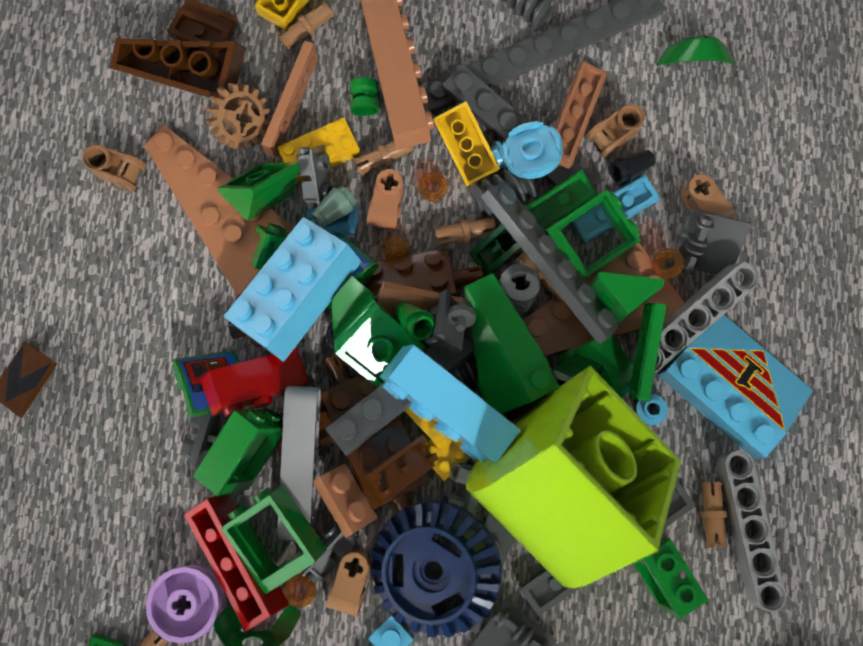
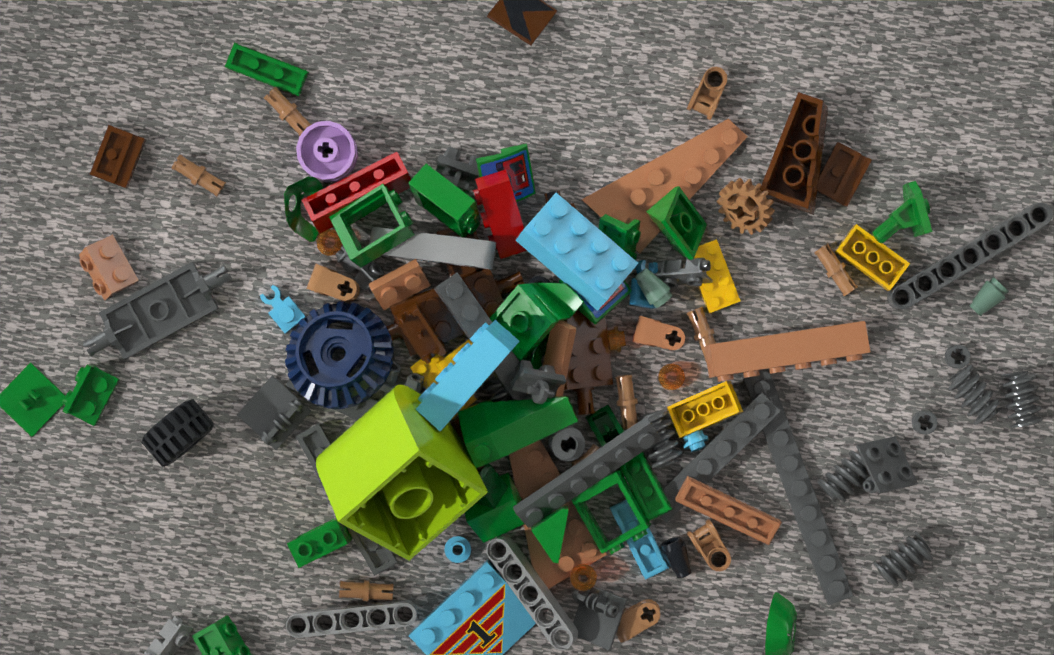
camera: 95 degrees right, 10 degrees up
nougat tile [261,40,318,158] -> none
green wheel [349,77,379,116] -> none
green cone [395,301,434,340] -> none
medium azure tile [502,121,563,179] -> none
green tile [628,303,667,402] -> none

